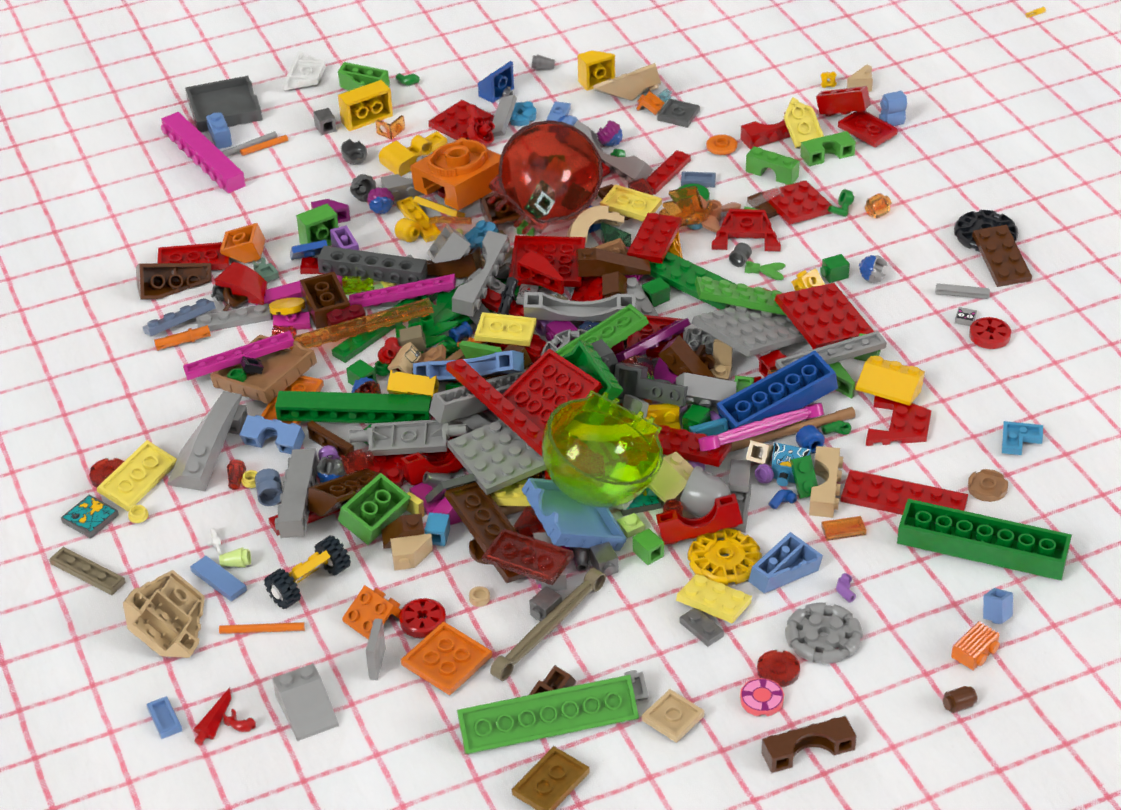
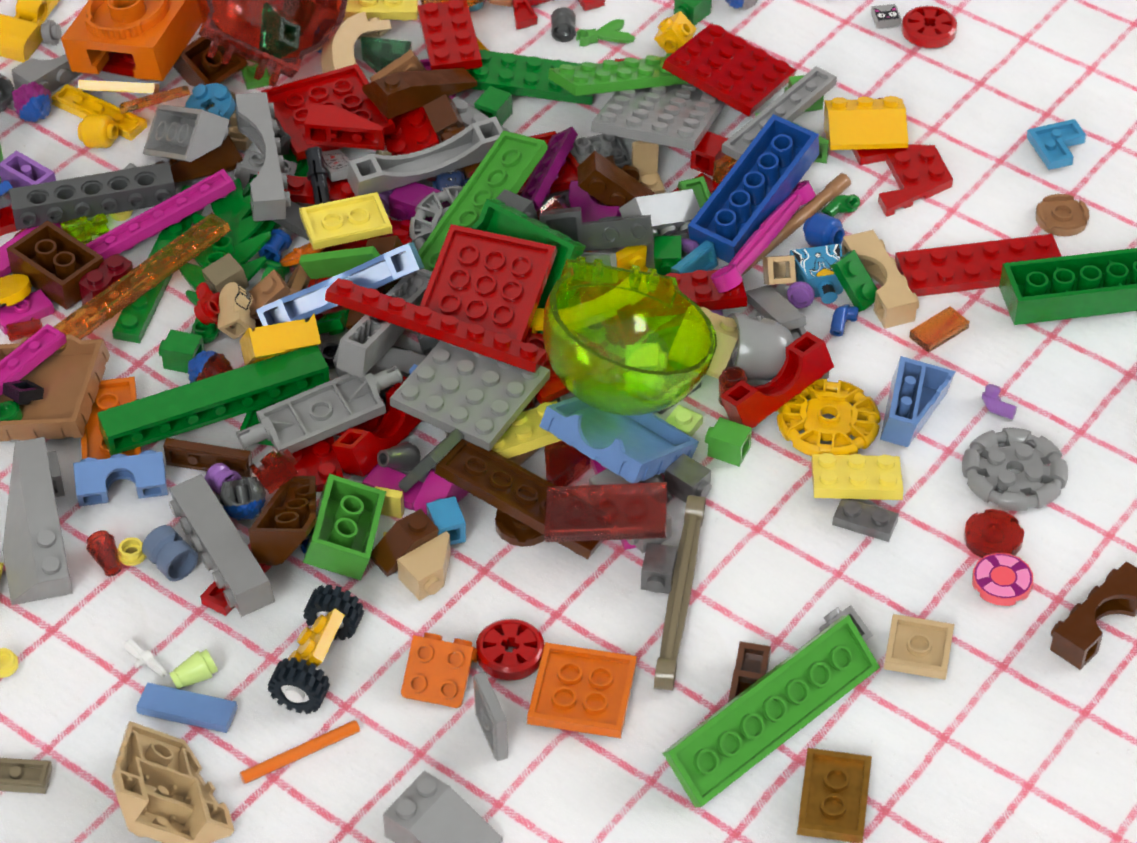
camera: 30 degrees left, 5 degrees up
tan tile [469,586,490,607] -> none

